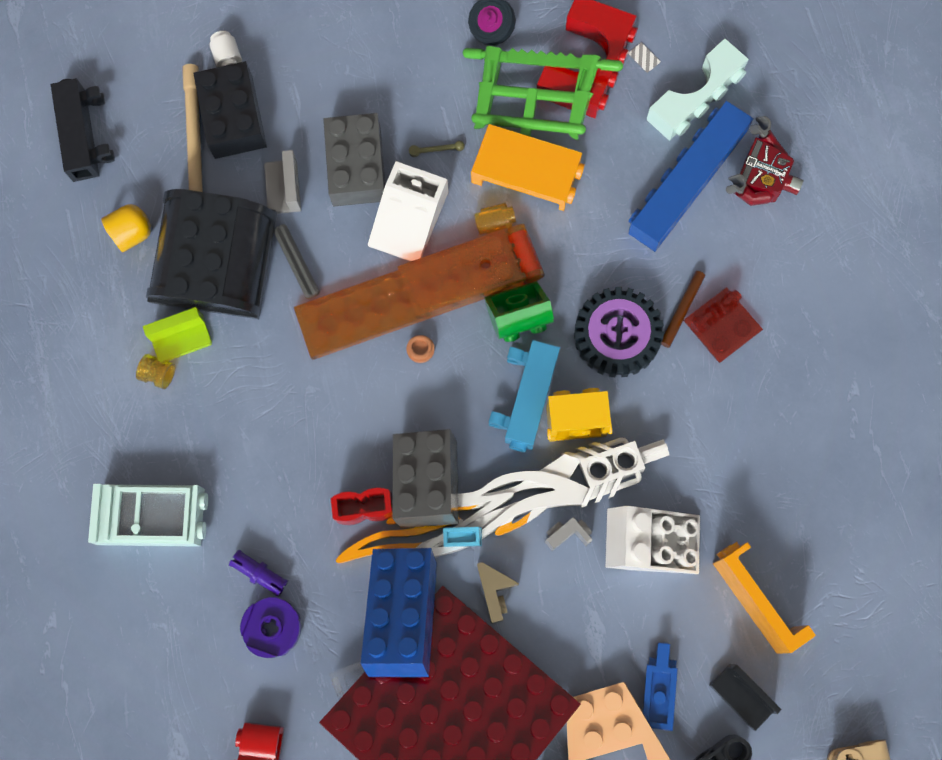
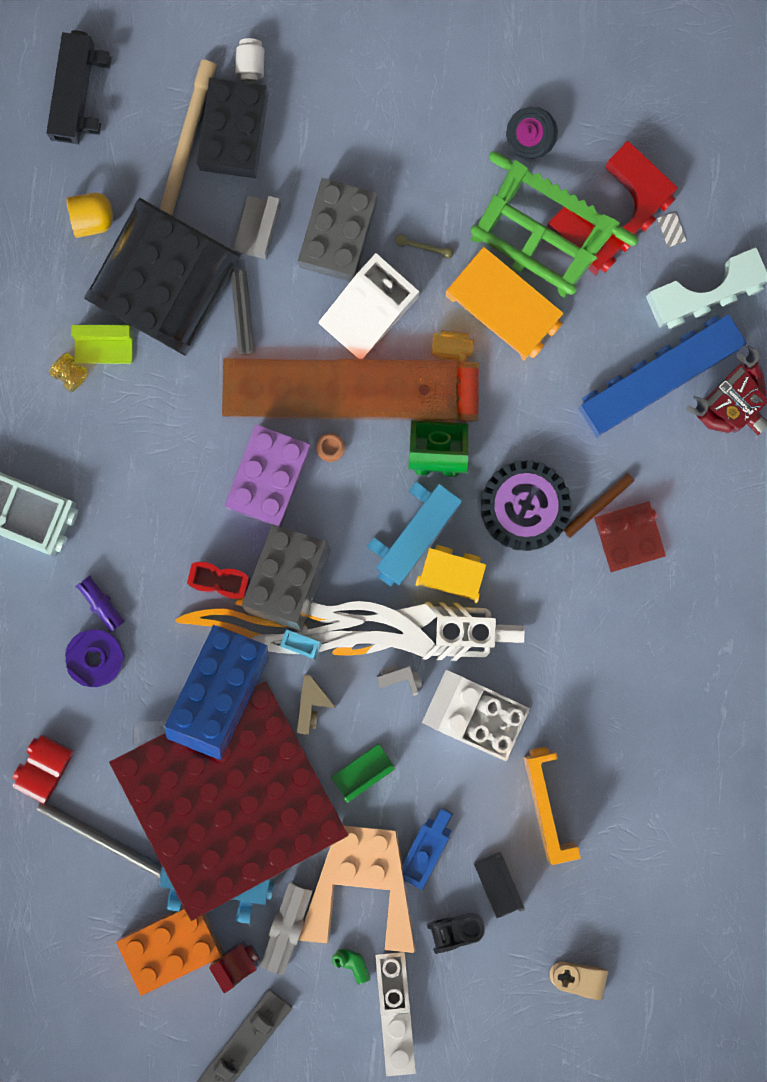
camera: 15 degrees right, 10 degrees up
none -> medium lavender brick [225,424,311,527]
none -> green panel [331,744,395,803]

